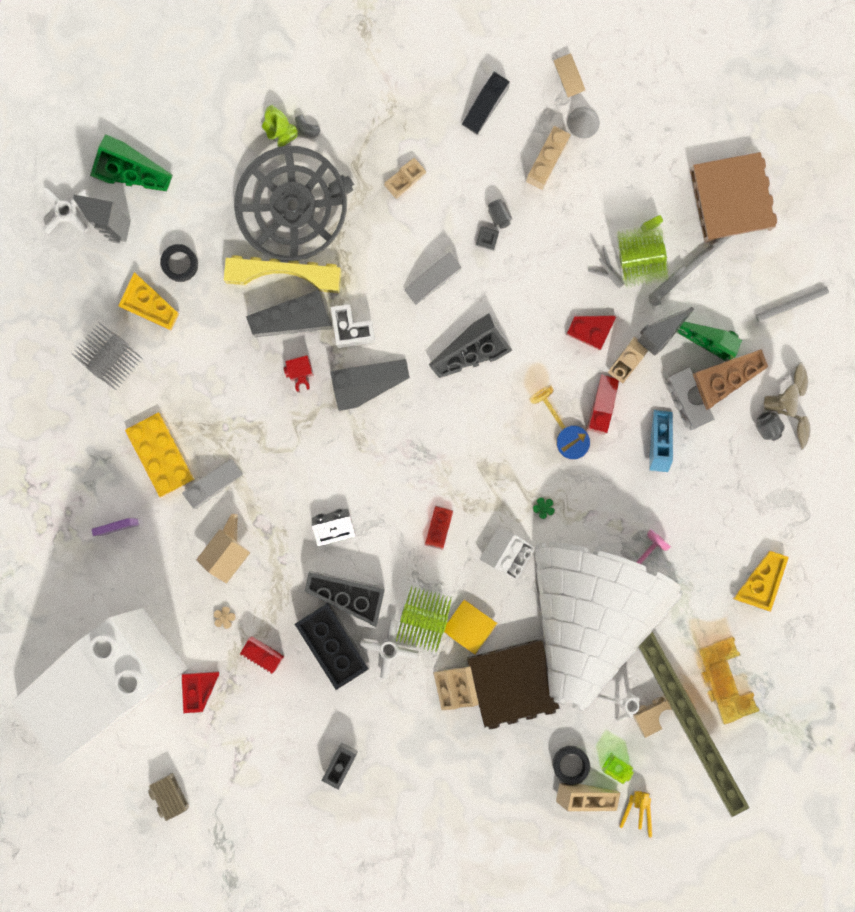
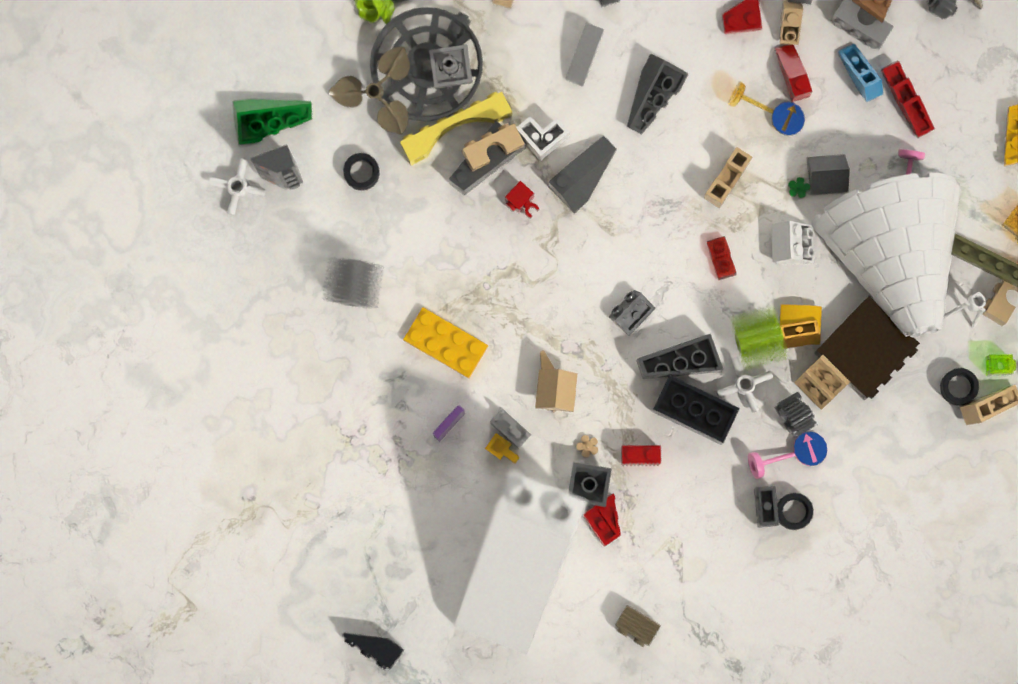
camera: 30 degrees left, 5 degrees down
yellow wing [118,272,179,331] -> none
light grey slope [182,459,243,509] -> none
none -> dark tan plant [328,47,410,135]
none -> light grey plate [429,44,473,89]
none -> tan arch [462,123,524,172]
none -> yellow plate [485,433,519,464]
none -> light grey hinge [490,409,531,449]
none -> dark grey slope [568,462,612,507]
none -> tan arch [704,147,753,208]
none -> piece [748,432,828,479]
none -> dark grey brick [774,391,818,437]
none -> black tyre [777,493,814,530]
none -> pearl gold slope [781,320,821,349]
none -> dark grey slope [807,155,850,195]
none -> red slope [880,61,935,138]

